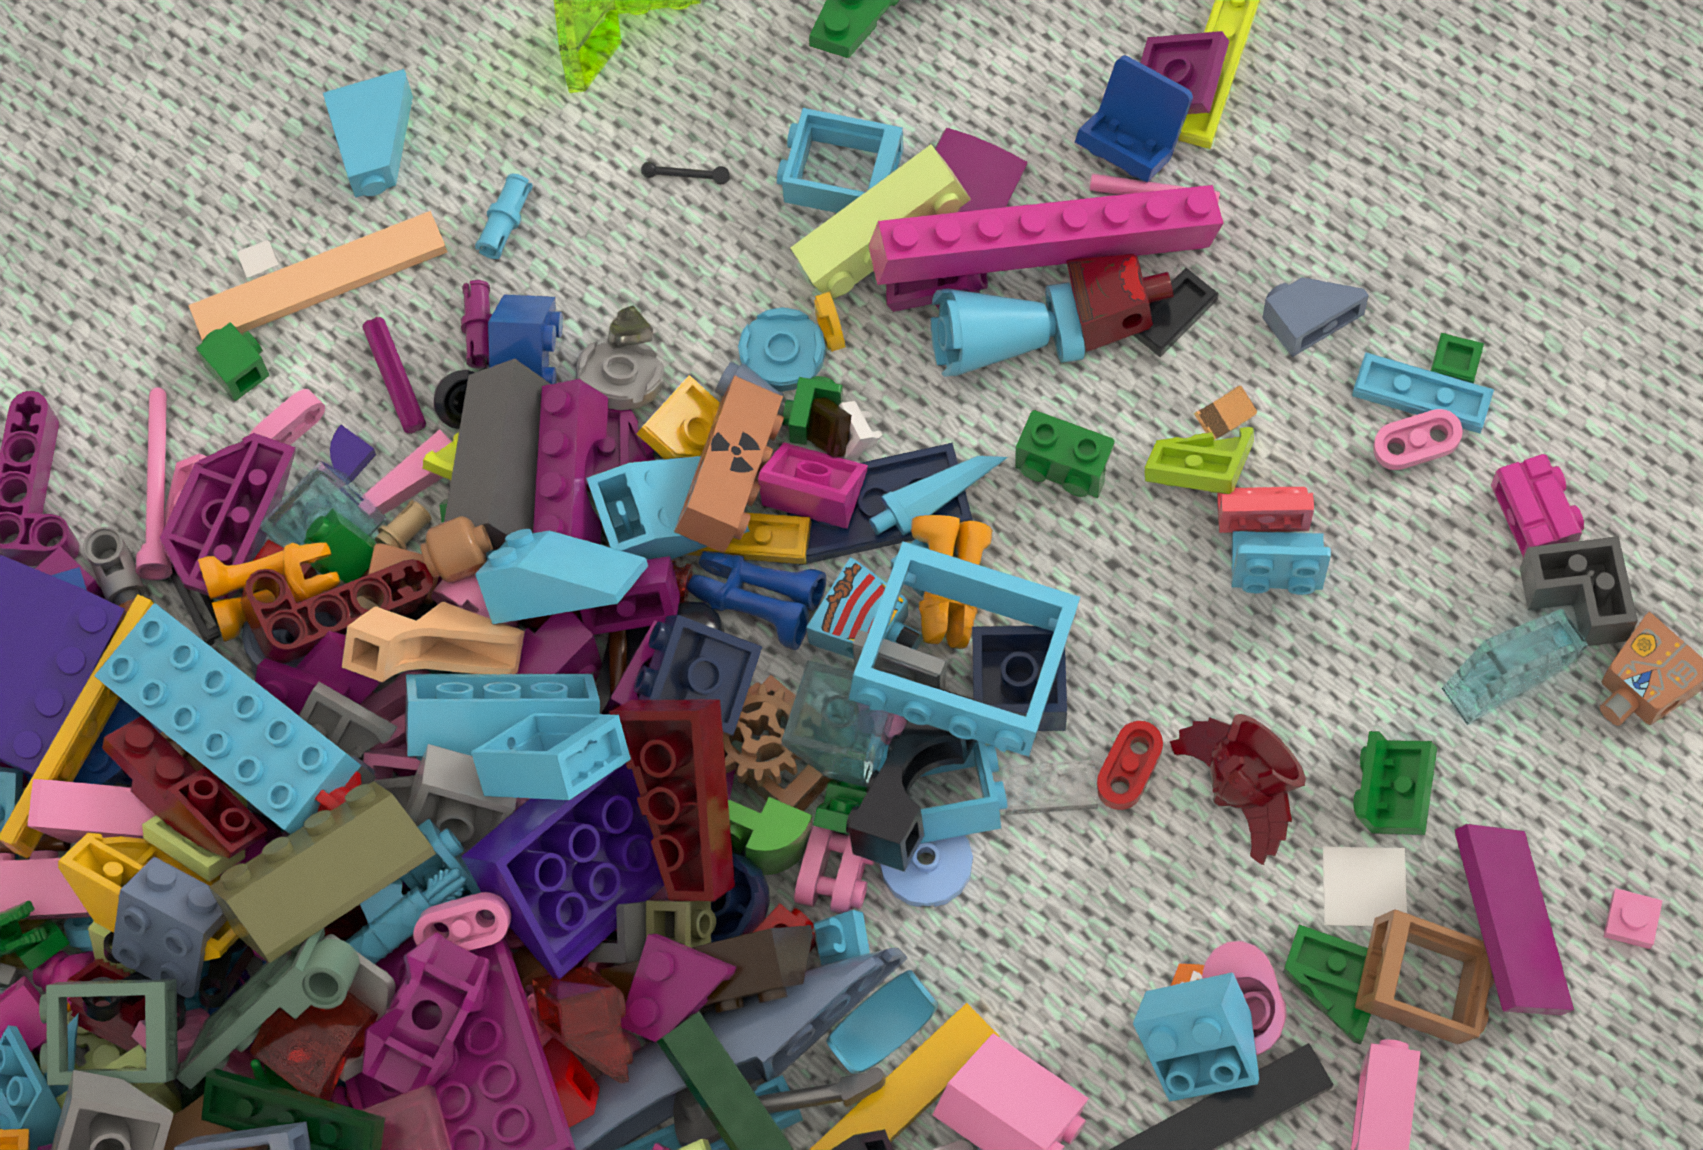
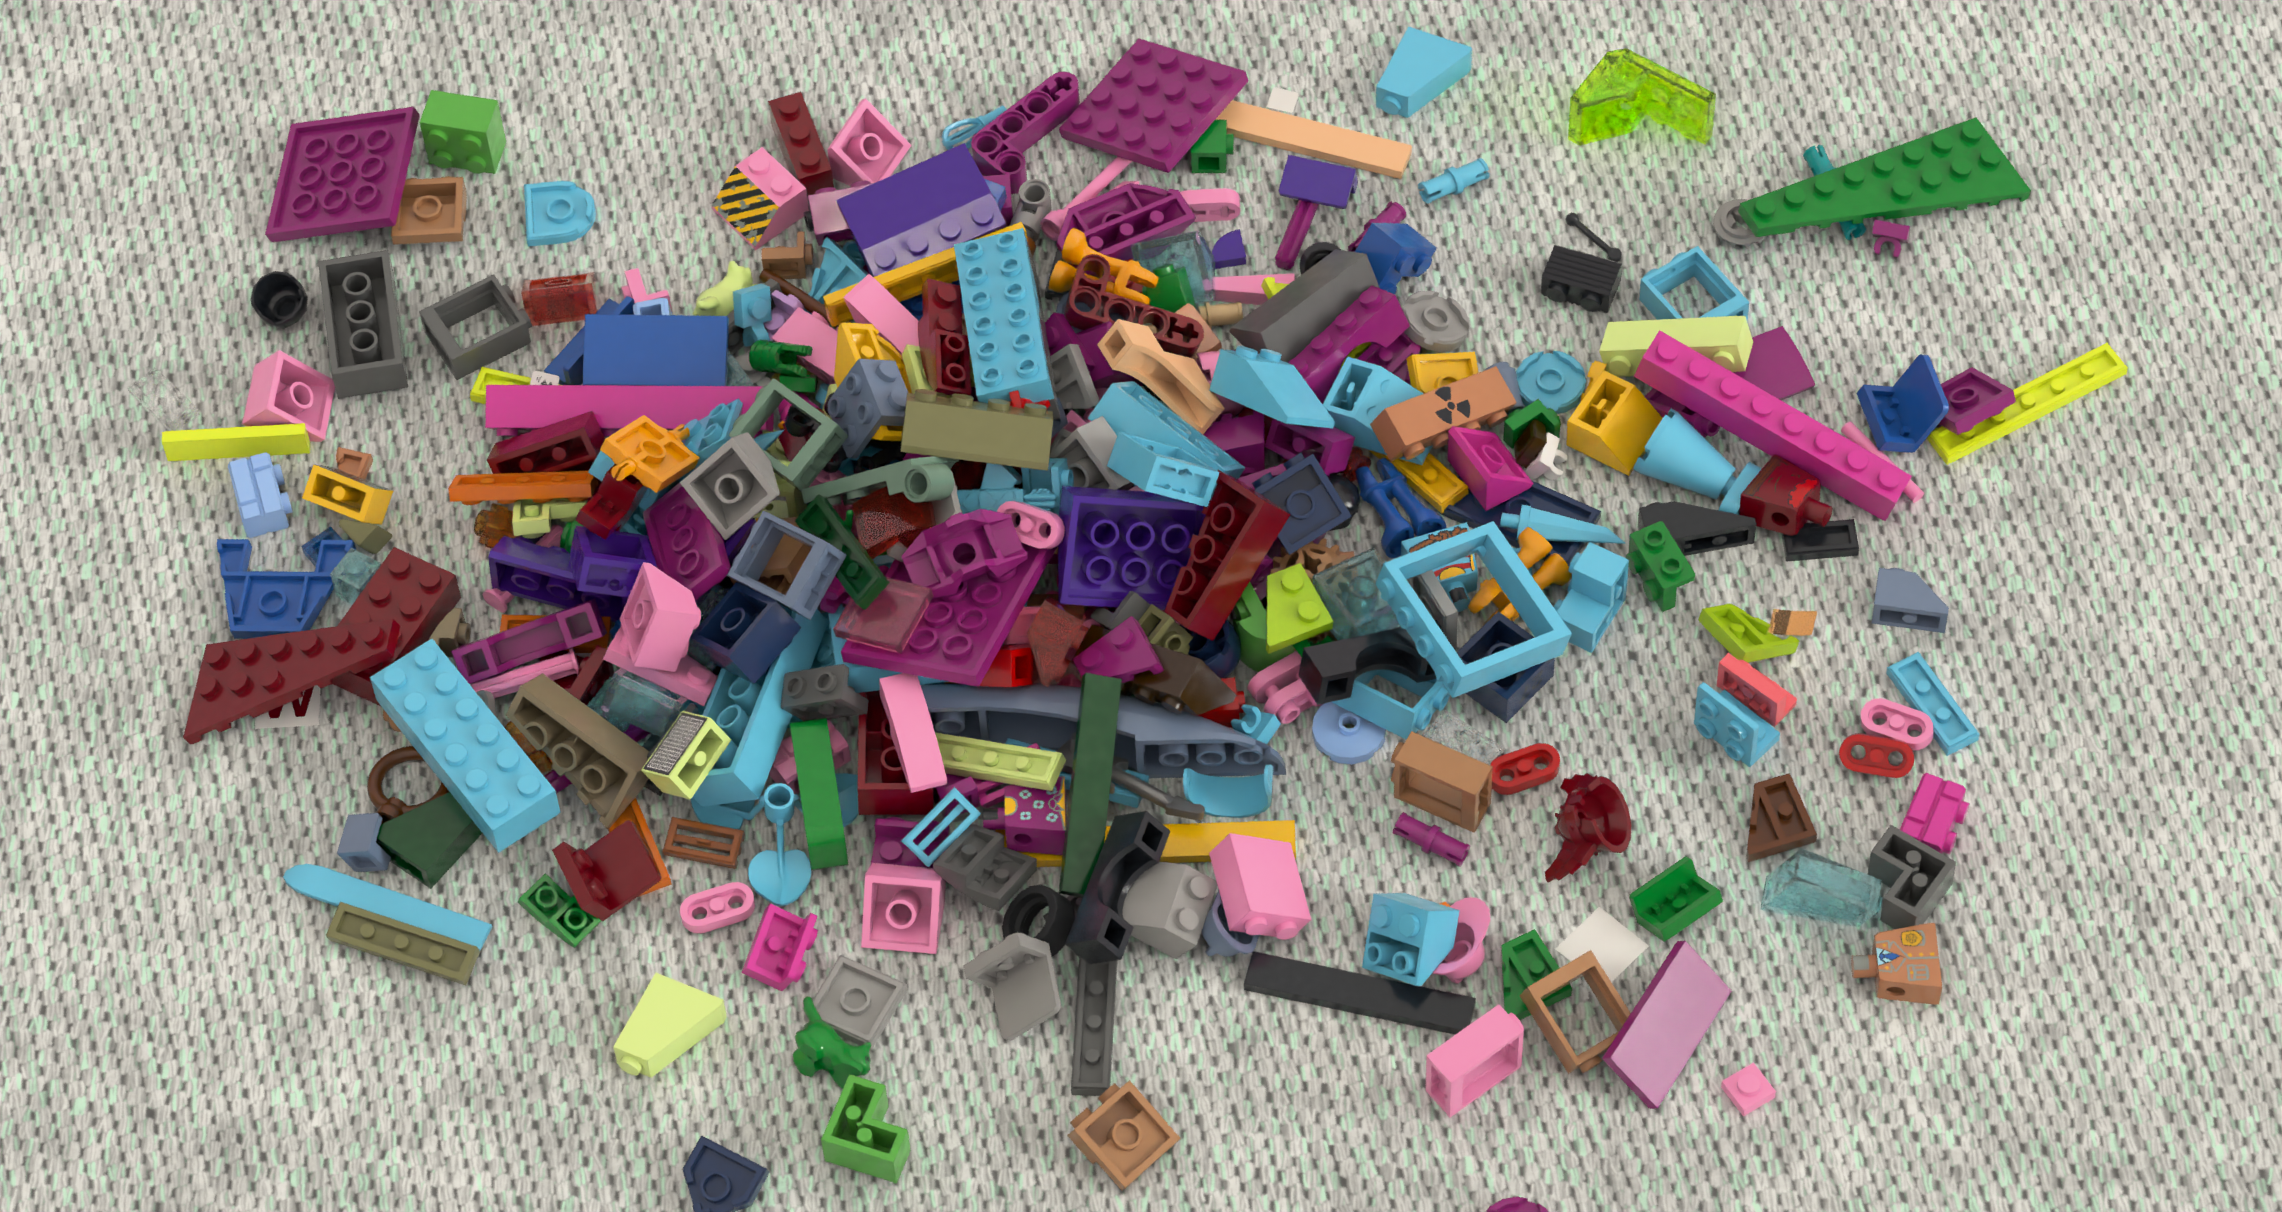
camera: 40 degrees right, 10 degrees down
medium nougat head [420,516,493,583] -> none
clear smoke tile [608,305,653,349] -> none
green tile [1431,332,1484,383] -> none
none -> magenta plate [1059,38,1249,173]
none -> lime wing [1266,563,1334,654]
none -> dark purple panel [1278,155,1358,209]
none -> medium nougat window [1391,731,1493,833]
none -> magenta pin [1393,812,1470,867]
none -> black brick [1541,245,1622,313]
none -> medium azure brick [1554,542,1629,653]
none -> yellow slope [1566,370,1663,476]
none -> black slope [1638,501,1756,556]
none -> light grey gear [1714,199,1764,249]
none -> reddish brown wing [1746,773,1817,862]
none -> red plate [1839,733,1915,778]

